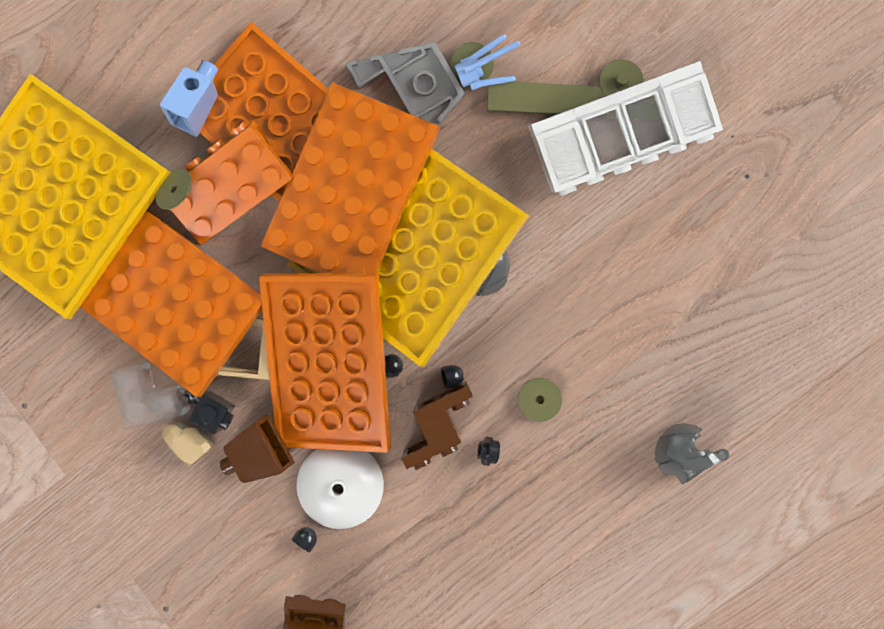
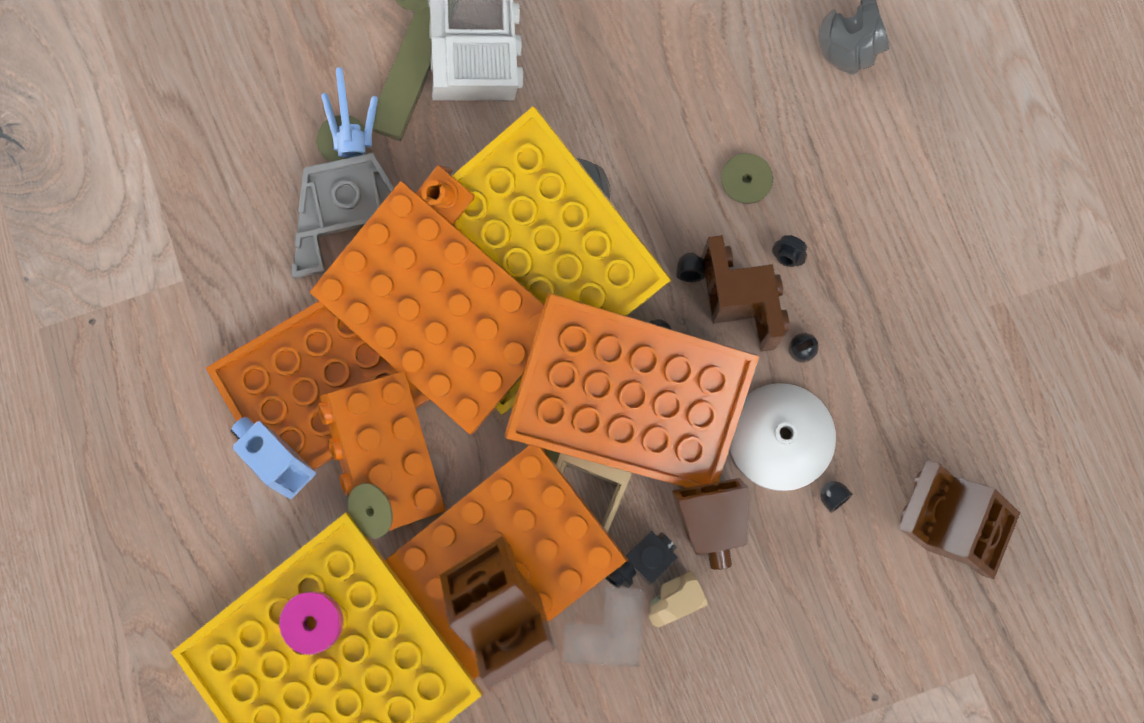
camera: 75 degrees left, 10 degrees down
none -> dark pink piece [280,591,343,654]
none -> orange bracket [416,165,475,223]
none -> reddish brown bracket [440,536,556,689]
none -> black hinge [788,333,819,363]

